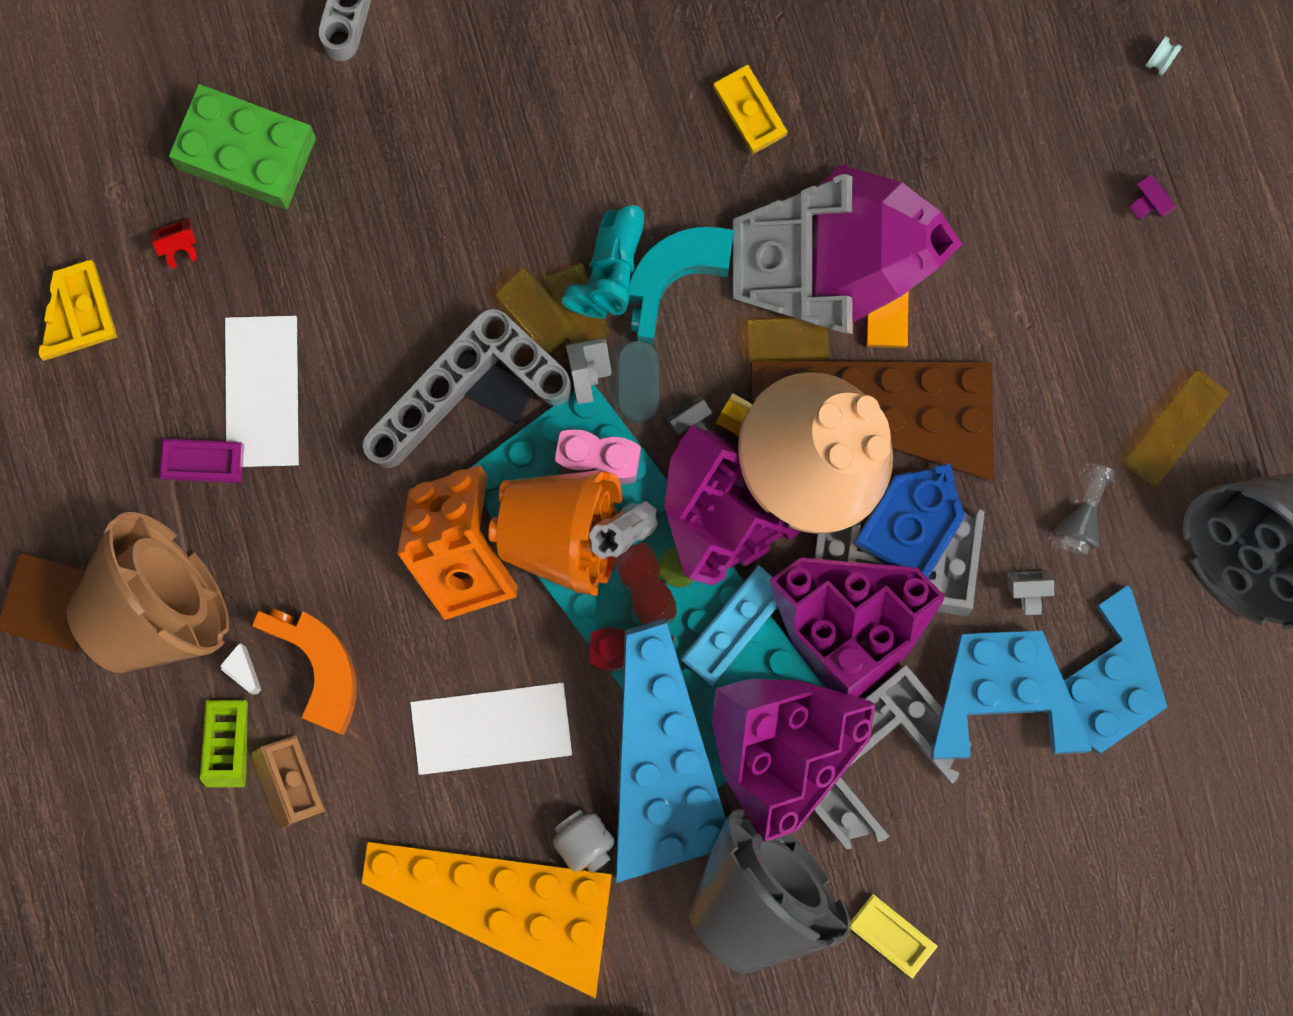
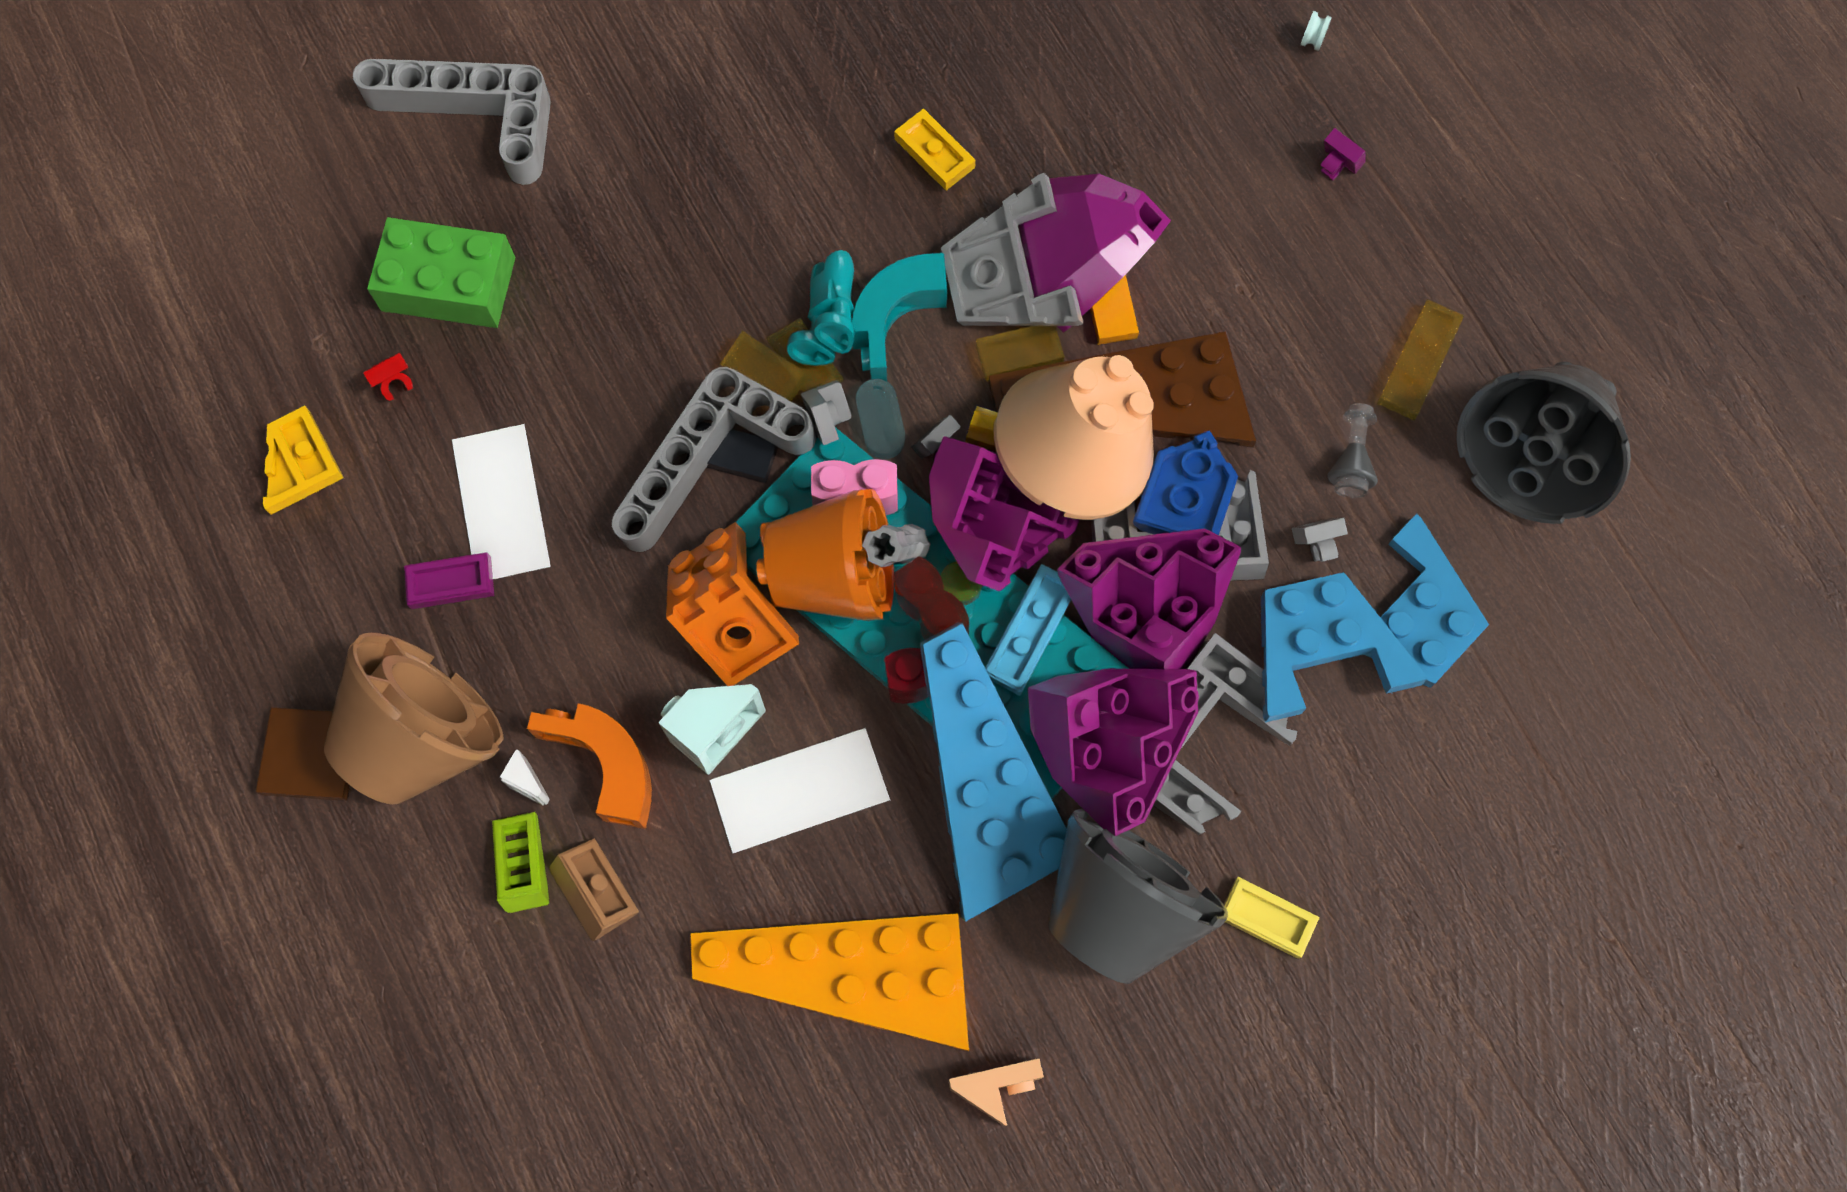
camera: 10 degrees left, 10 degrees down
light grey head [553,810,614,873] -> none
none -> light aqua slope [658,684,766,775]

